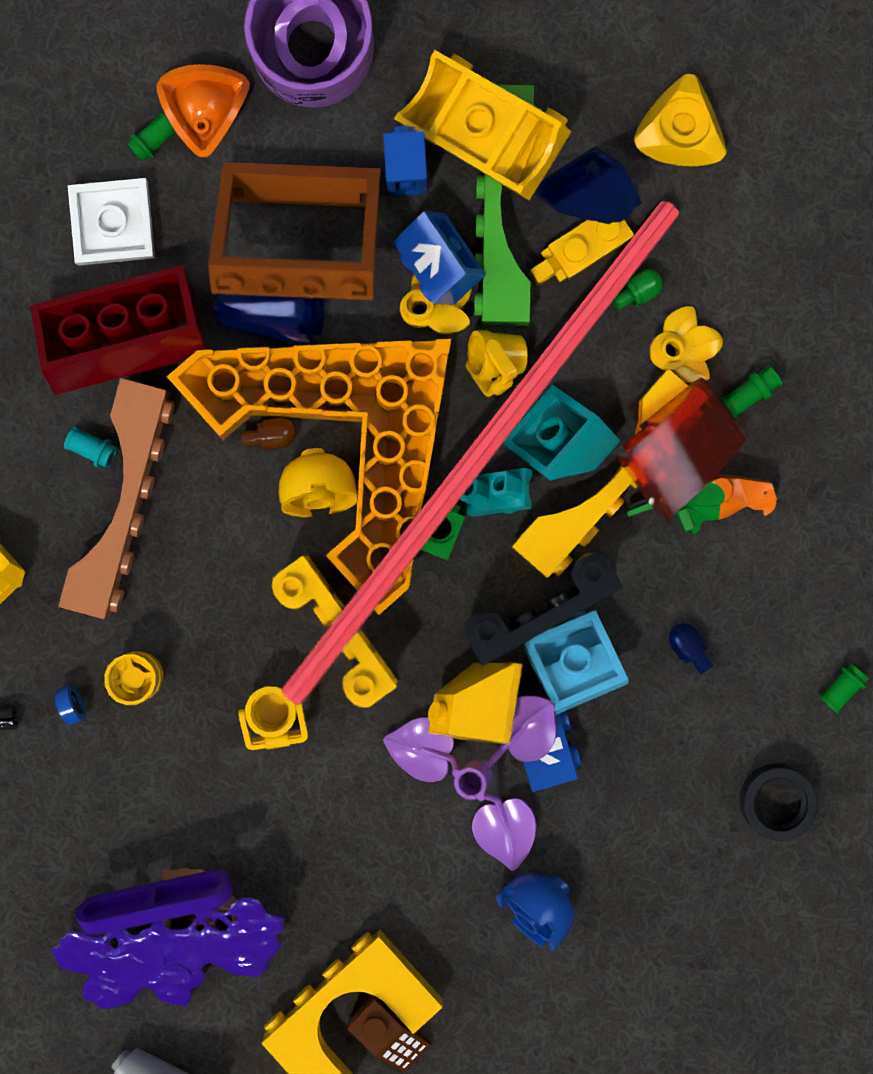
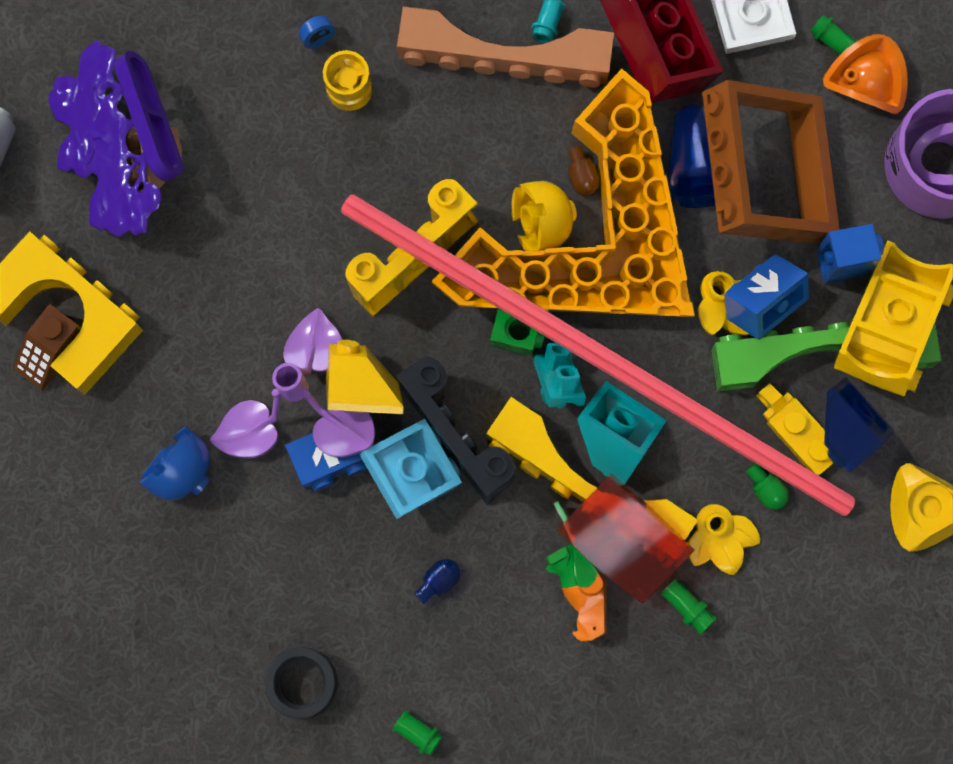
camera: 90 degrees right, 10 degrees down
yellow piece [238,686,308,750] -> none
yellow piece [465,330,528,397] -> none

